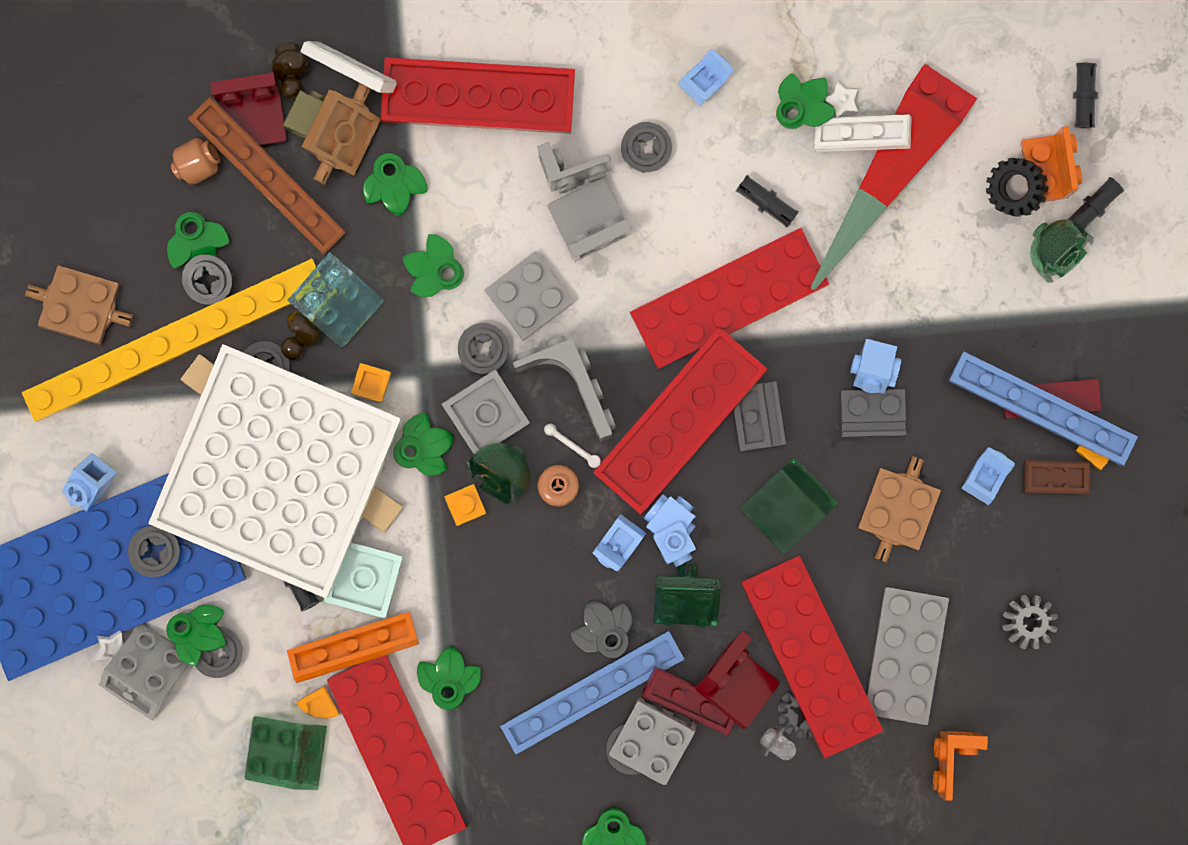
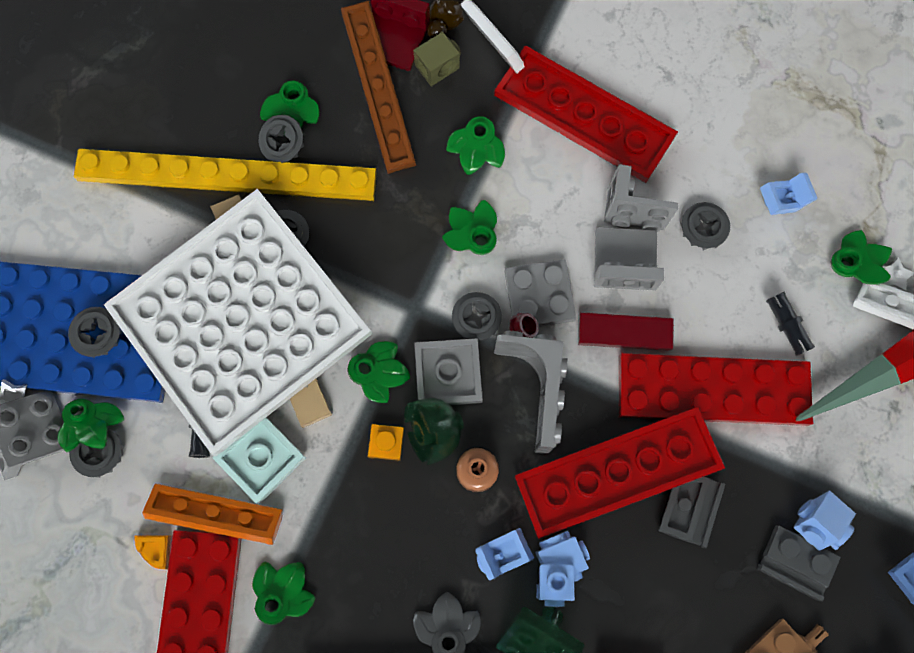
camera: 25 degrees right, 10 degrees down
medium nougat plate [25,265,134,346] -> none
light blue brick [62,453,117,512] -> none
nougat head [171,137,220,185] -> none
clear green bracket [244,716,327,790] -> none
dark brown animal [281,307,327,359] -> none
clear light blue bracket [287,252,383,348] -> none
medium nougat plate [302,82,381,185] -> none
light orange plate [351,363,392,403] -> none
white hinge [544,423,601,468] -> none
clear green bracket [741,457,838,553] -> none
none -> dark red plate [509,313,539,338]
none -> dark red tile [578,312,674,351]

